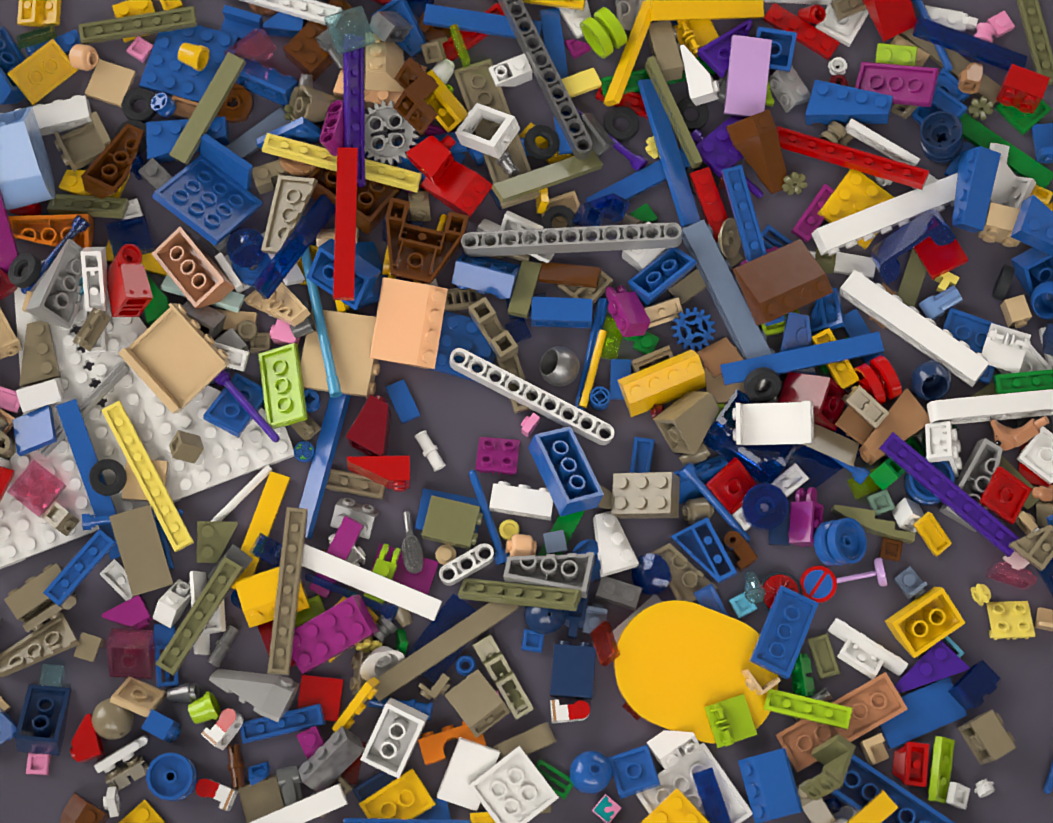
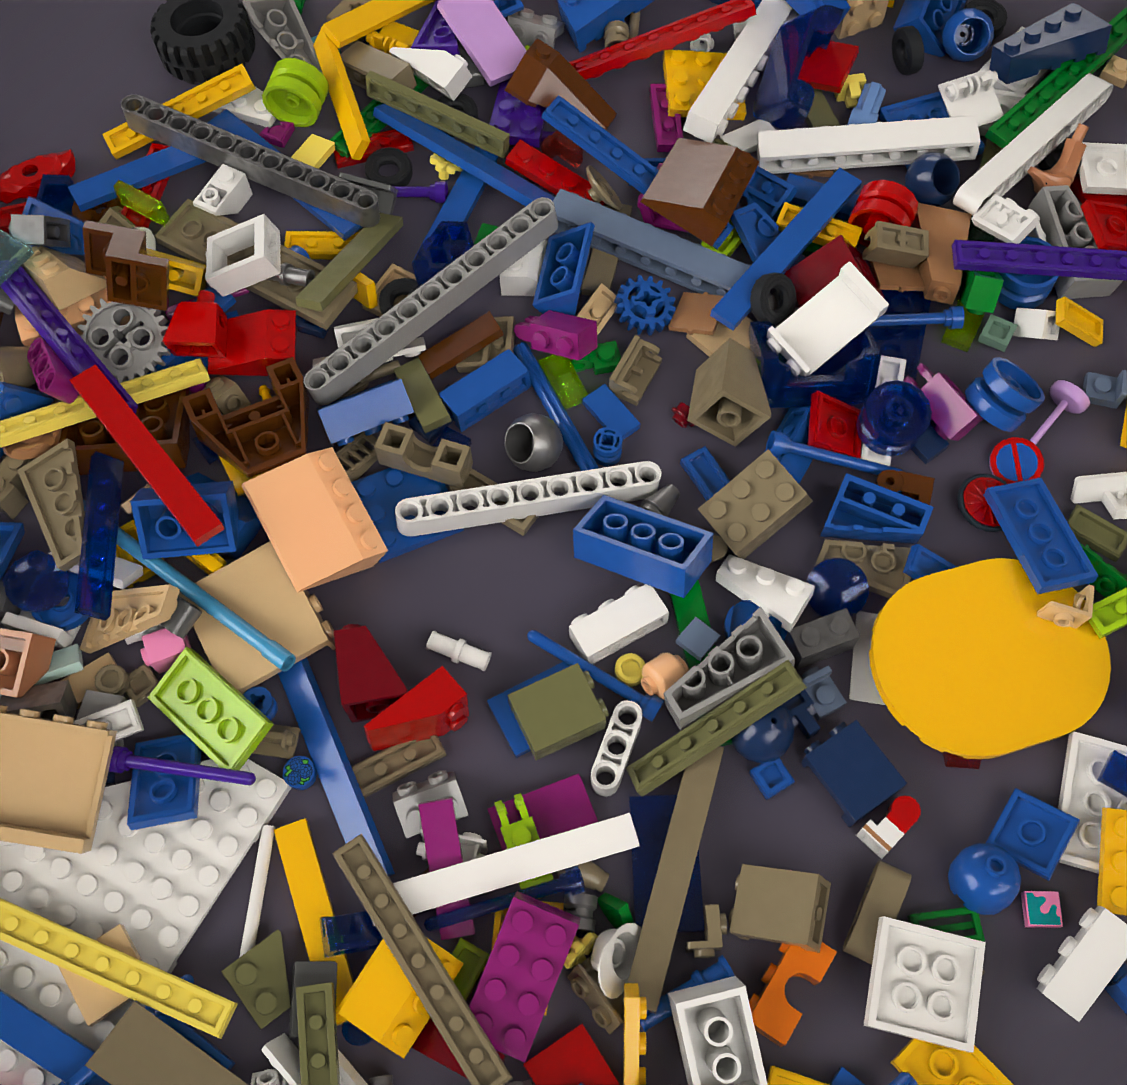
camera: 40 degrees left, 10 degrees down
black tyre [89,459,127,496] -> none
dark tan panel [169,430,204,463] -> none
blue tile [385,379,420,424] -> none
flat silver piece [402,511,423,574] -> none
tan plate [436,544,456,565] -> none
white tile [437,737,500,811] -> none
blue plate [455,655,476,676] -> none
blue tile [468,148,484,166] -> none
olive slope [472,634,534,720] -> none
magenta hinge [475,437,520,476] -> none
bright pink plate [521,413,540,437] -> none
black tyre [524,125,560,161] -> none
yellow bar [579,330,607,408] -> none
clear red tile [590,620,620,667] -> none
yellow slope [617,350,706,418] -> none
white slope [647,730,700,770] -> none
dark tan cone [679,441,711,466] -> none
dark tan head [682,497,714,525] -> none
lime hinge [704,694,757,748] -> none
medium azure tile [729,591,757,619] -> none
clear light blue cone [744,572,765,604] -> none
olive plant [782,172,807,195] -> none
dark tan sticker [803,423,859,467] -> none
olive slope [831,505,915,544] -> none
white tile [845,118,920,166] -> none
reddish brown tile [878,537,903,563] -> none
tan brick [1000,294,1032,328] -> none
none -> flat silver cone [640,484,680,517]

